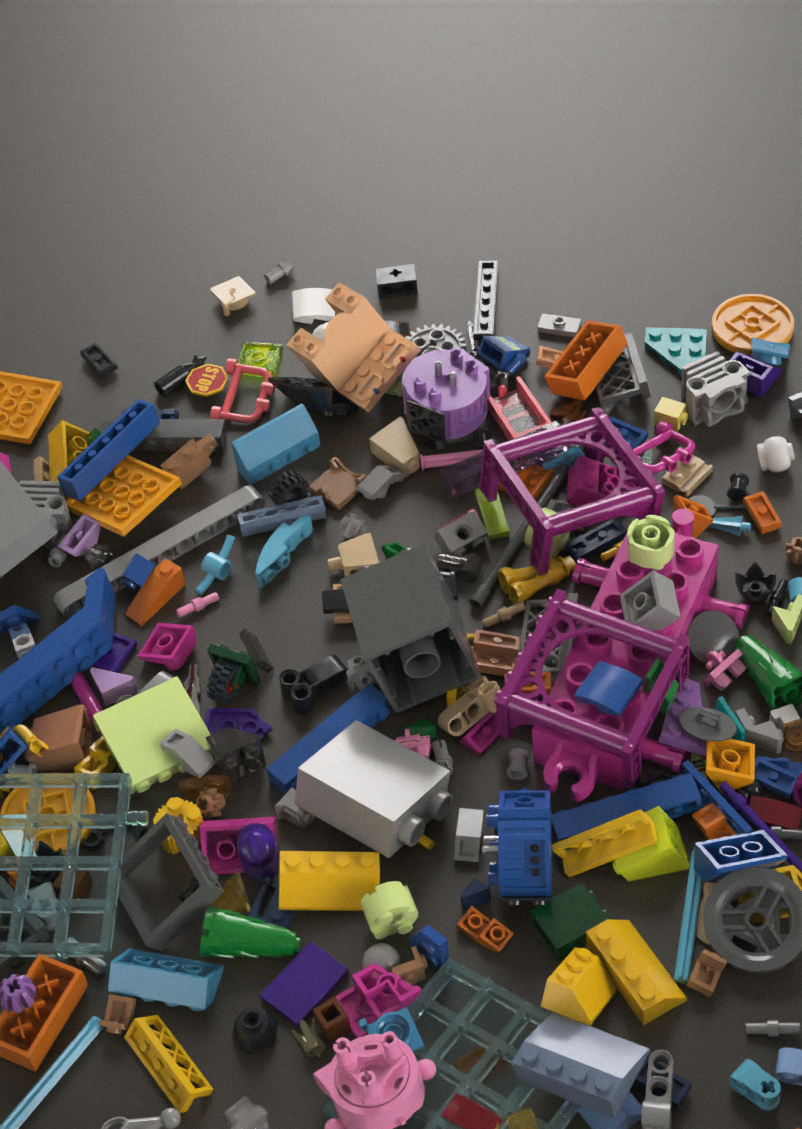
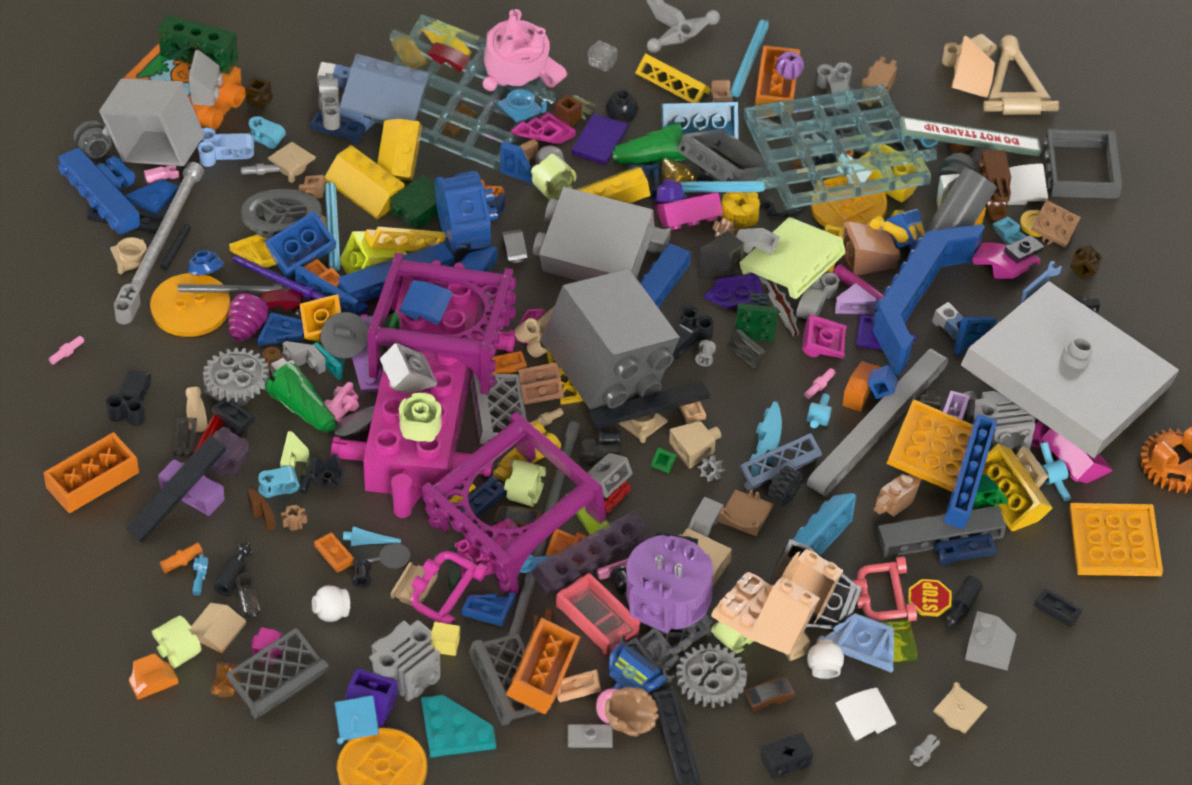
camera: 155 degrees right, 0 degrees up
light grey pin [431,740,453,775] -> none
orange slope [673,495,713,538] -> none
none -> tan hat [268,142,315,183]
none -> medium nougat hair [596,687,659,736]
none -> medium azure axle [679,181,765,193]
none -> light grey bush [695,340,716,367]
none -> light blue wing [818,613,894,673]
none -> light grey slope [965,611,1017,670]
none -> medium azure piece [1040,442,1071,501]

